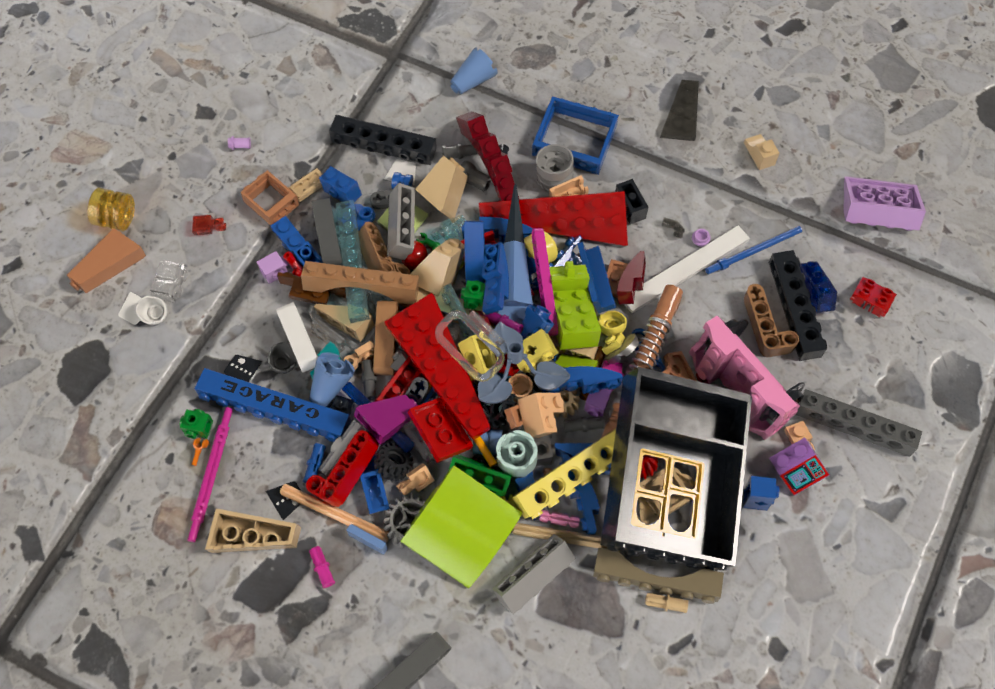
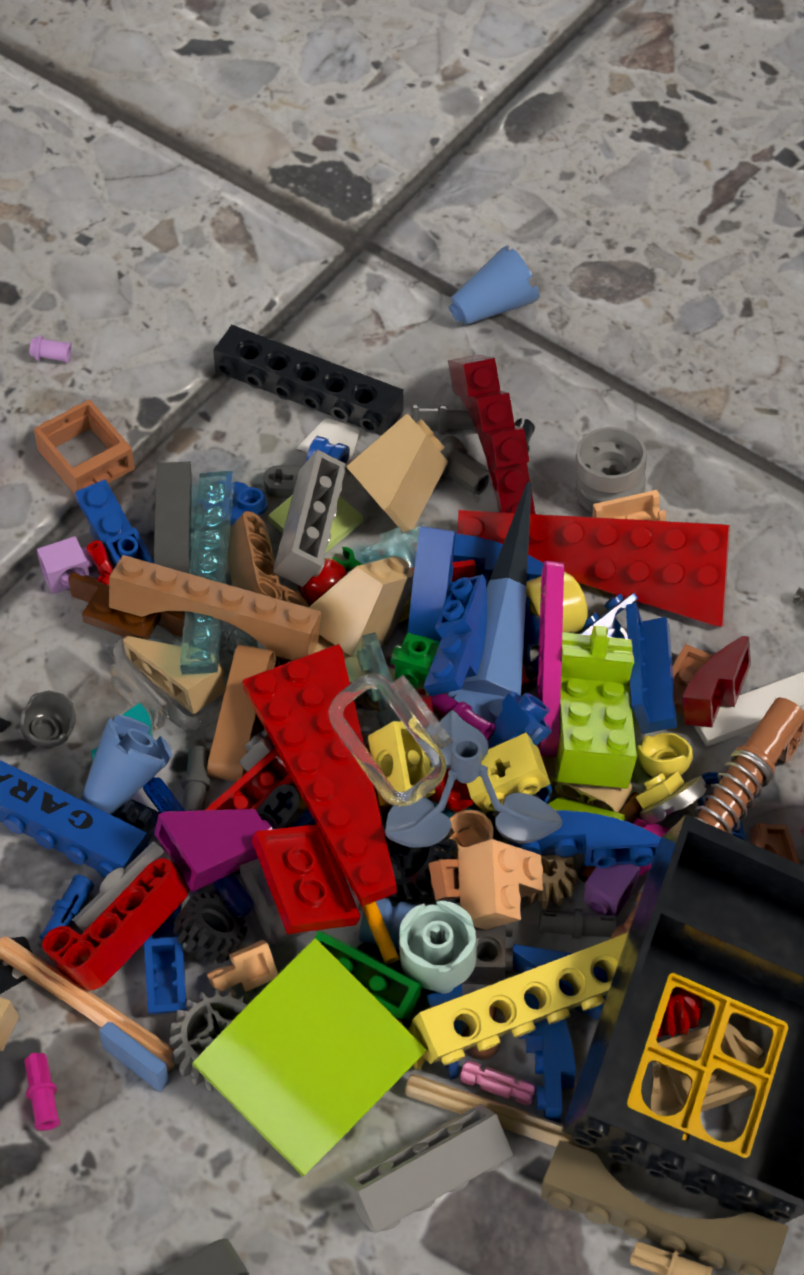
camera: 10 degrees right, 10 degrees down
white beam [276,302,318,373] -> none
tan plate [288,168,323,202] -> none
blue brick [319,166,362,207] -> none
light nougat plate [343,340,375,370] -> none
blue window [532,96,619,175] -> none
black brick [615,179,649,224] -> none

